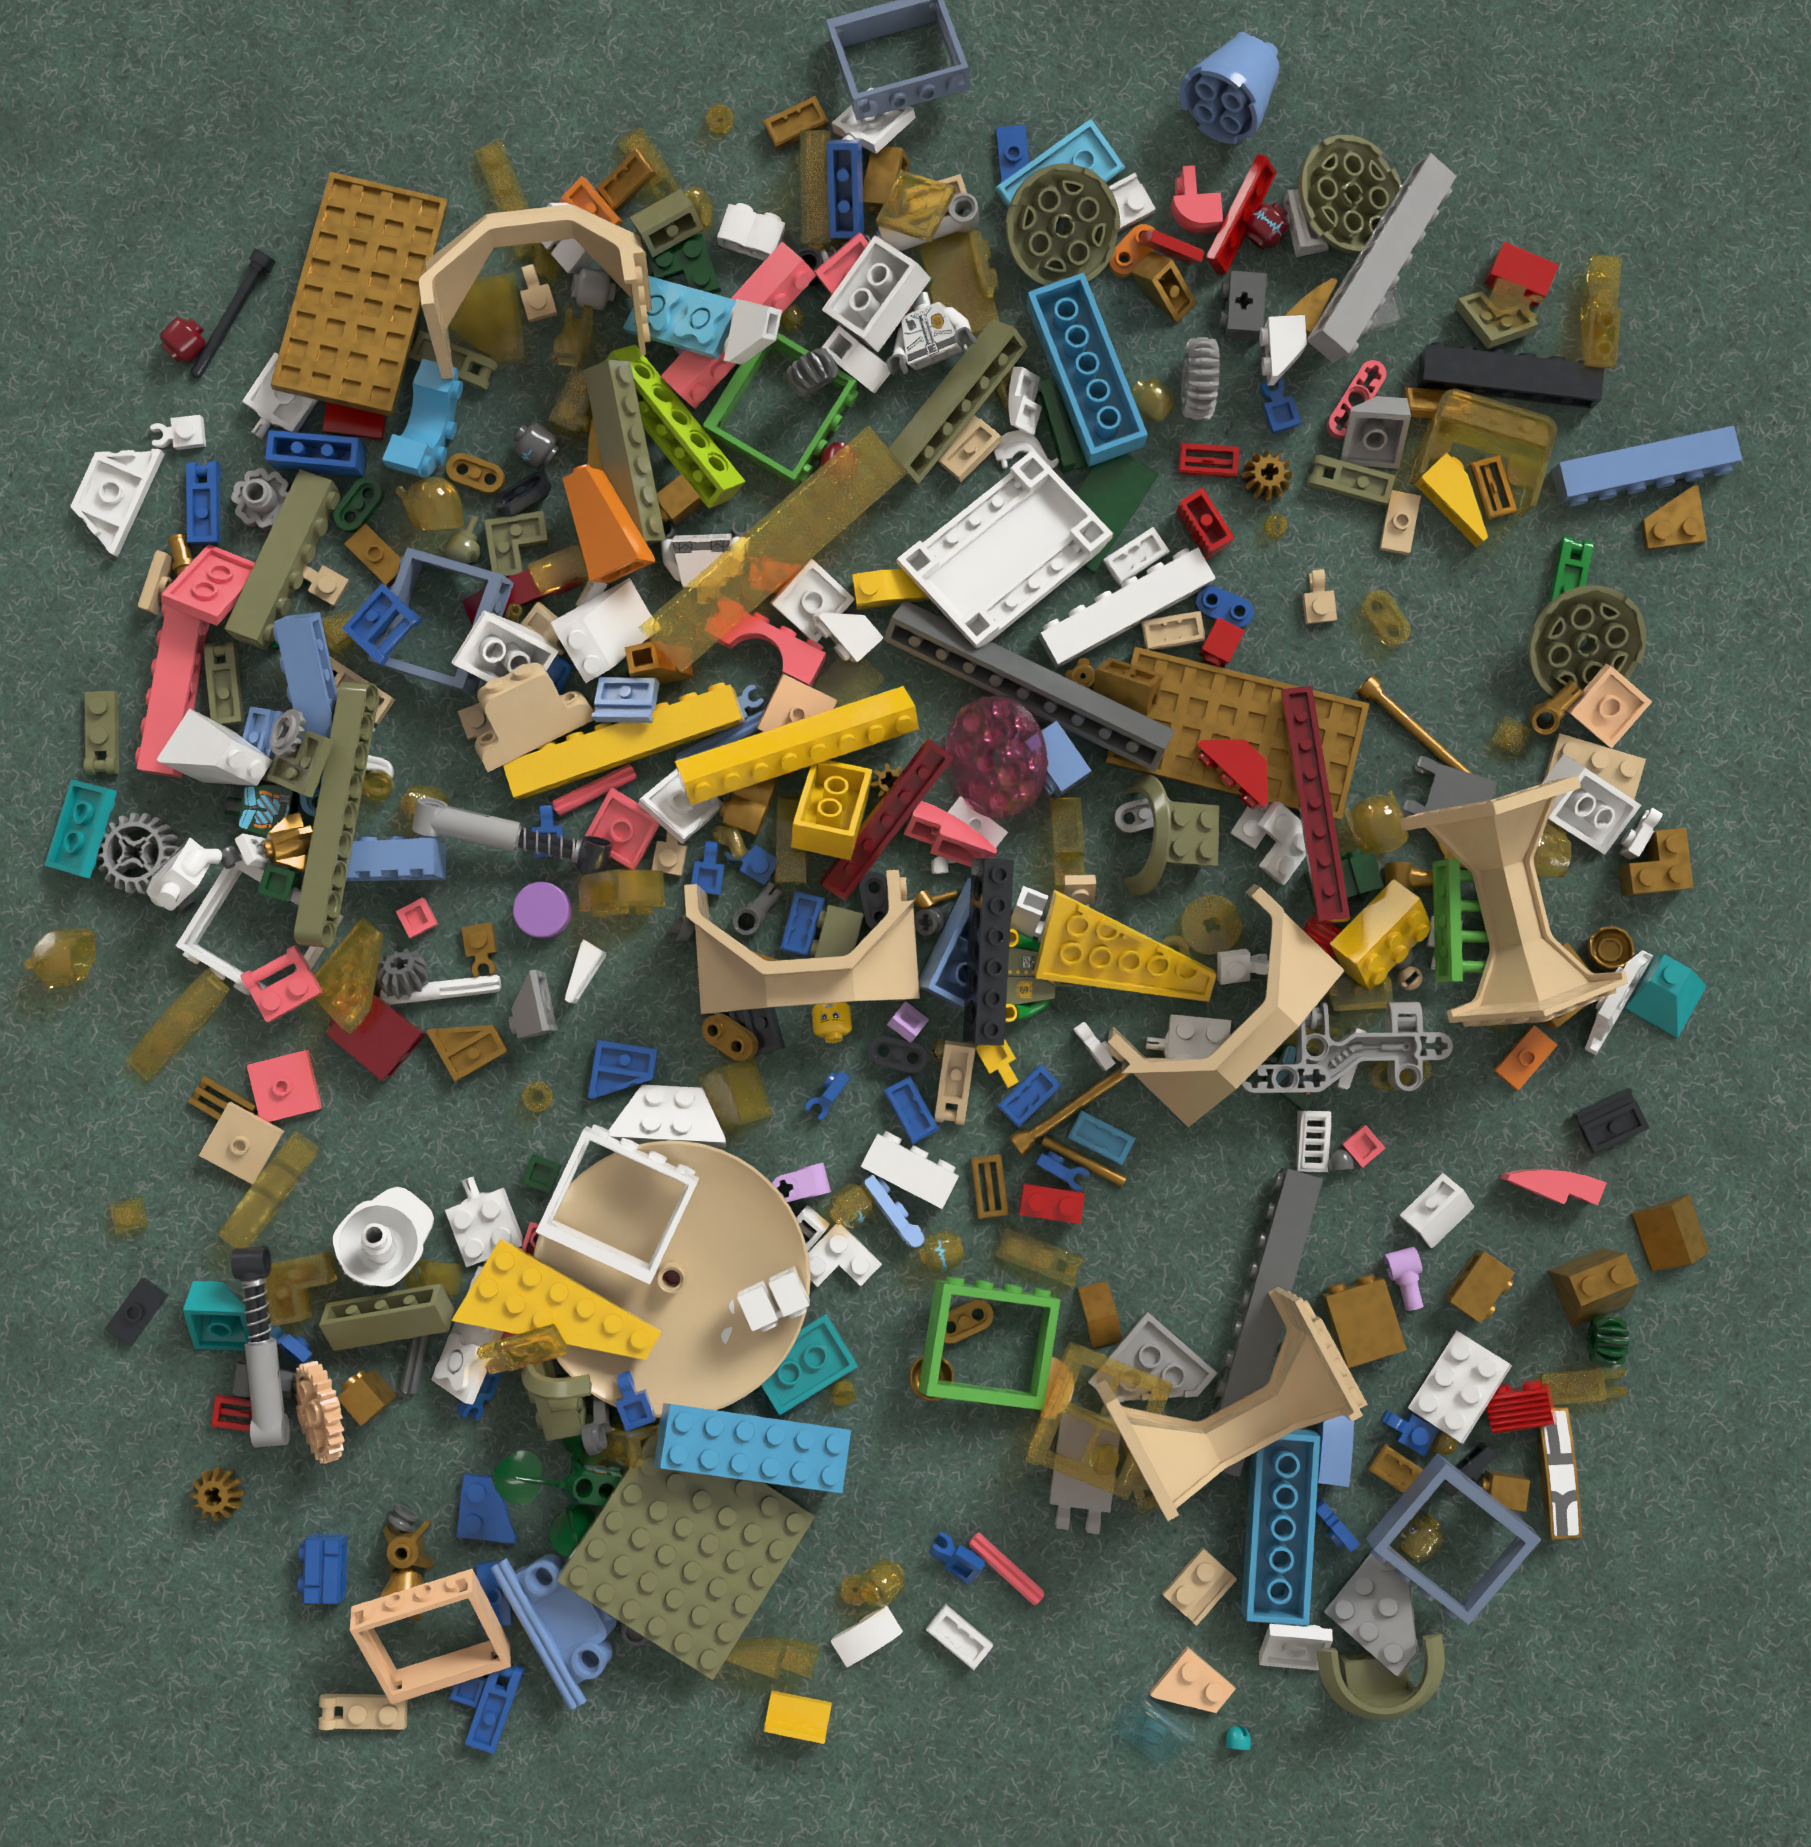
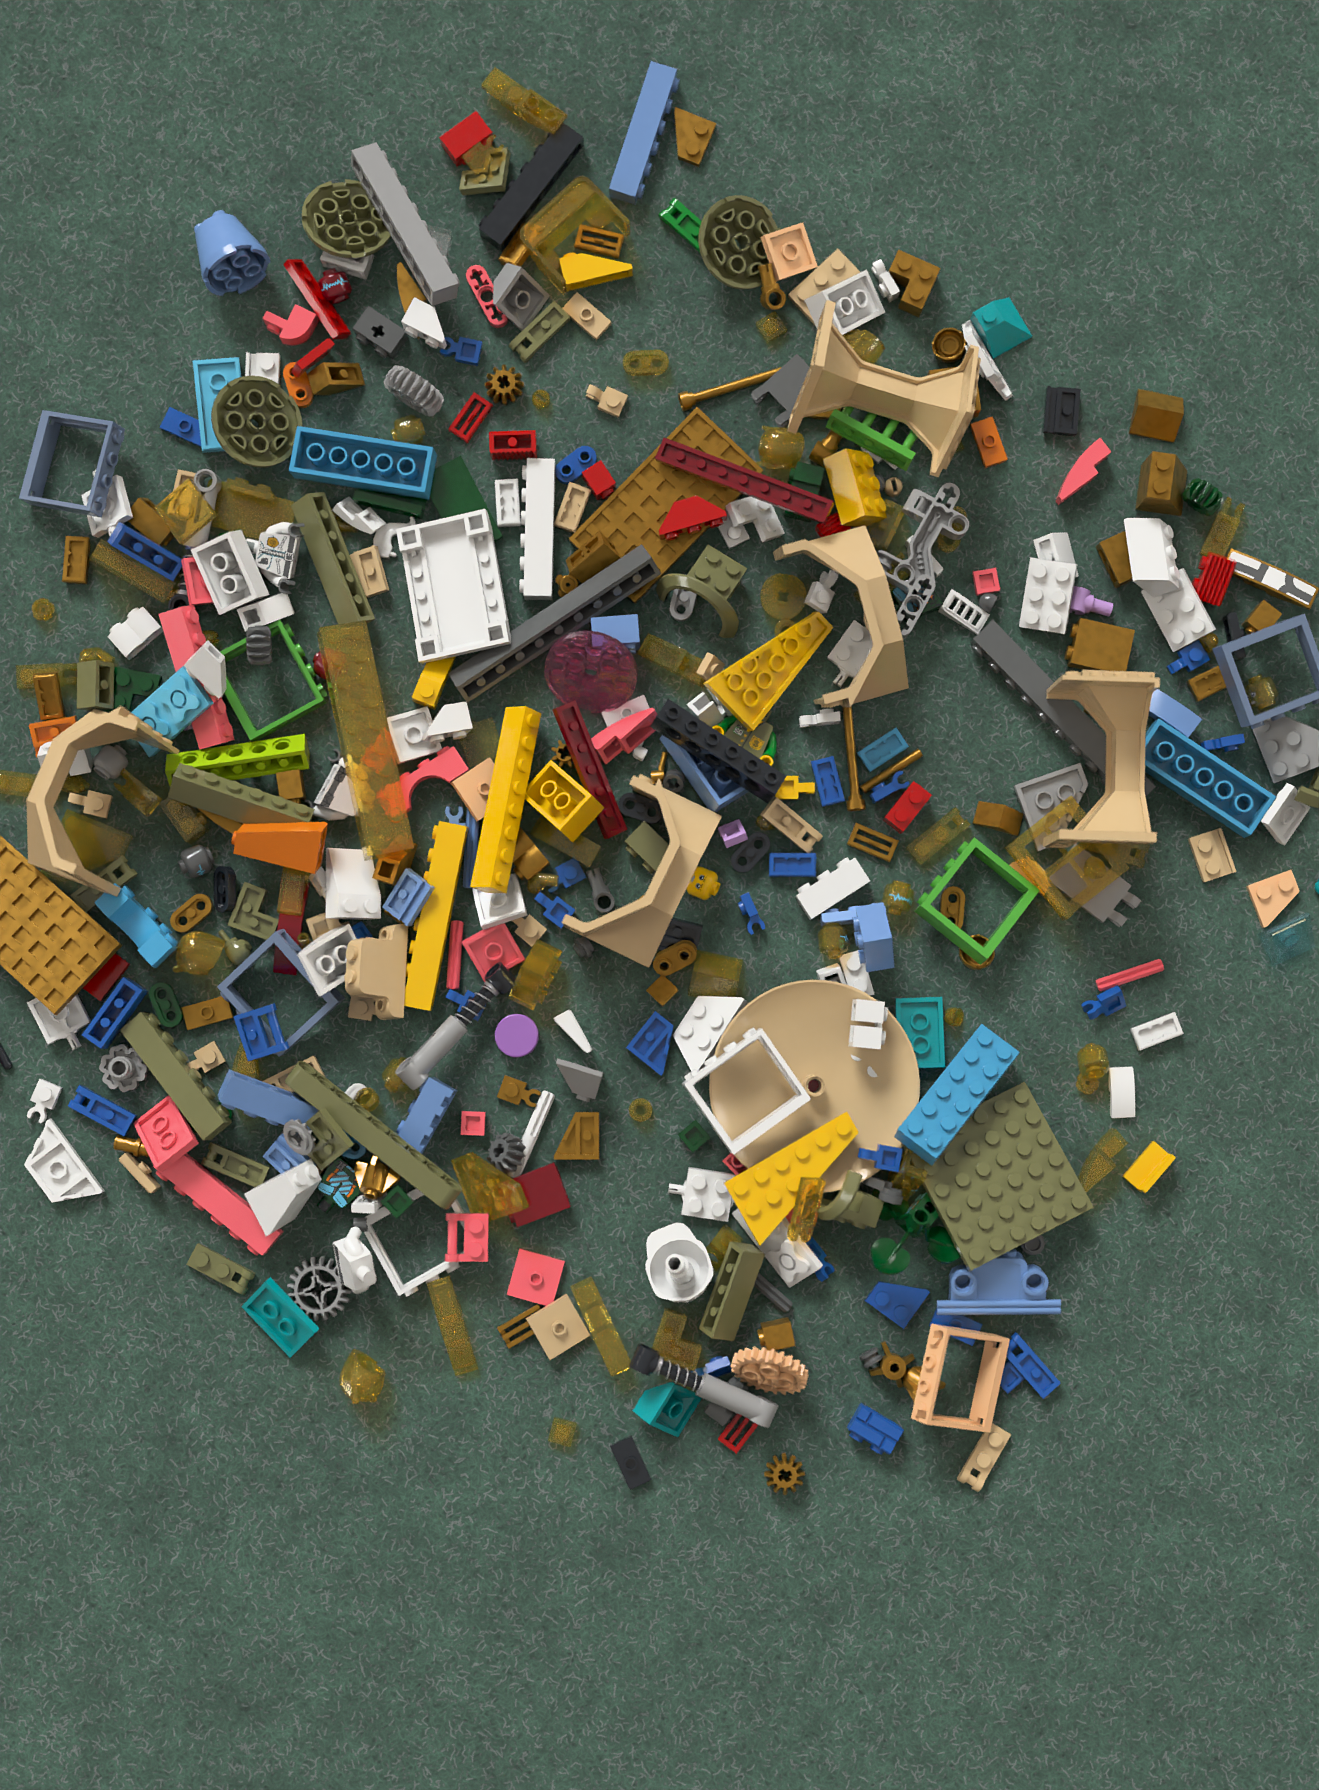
camera: 60 degrees left, 0 degrees up
lavender piece [772,1162,831,1202] -> none
blue plate [780,891,825,957] -> none
none -> pearl gold slope [646,975,679,1007]
none -> medium blue brick [852,902,894,972]
none -> white plate [1019,558,1078,634]
none -> white slope [1124,518,1180,597]

